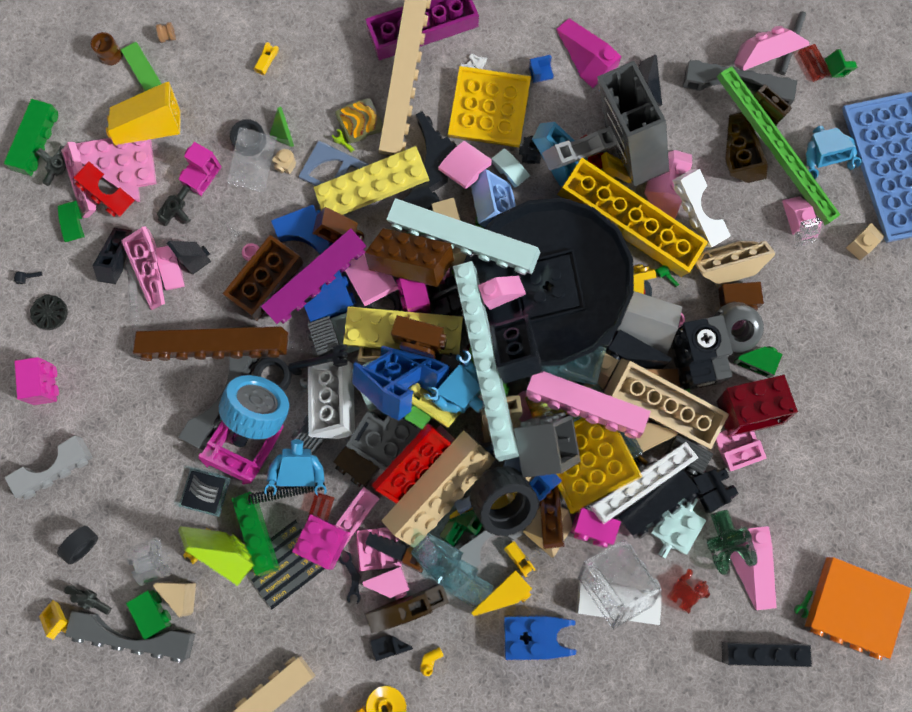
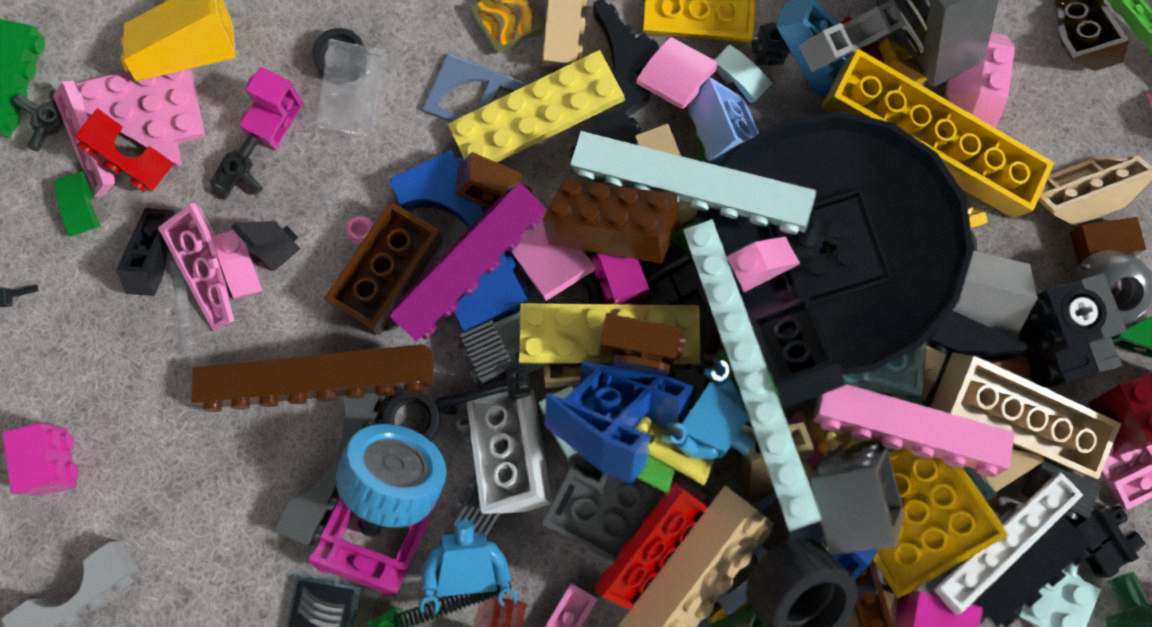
camera: 10 degrees left, 0 degrees up
pearl dark grey wheel [30,295,68,330] -> none
bright green slope [269,107,294,147] -> none
tan plate [272,149,296,175] -> none
lime hand [332,129,355,152] -> none
dark brown brick [333,446,380,487] -> none
green hand [655,266,679,287] -> none
white arch [672,169,730,247] -> none

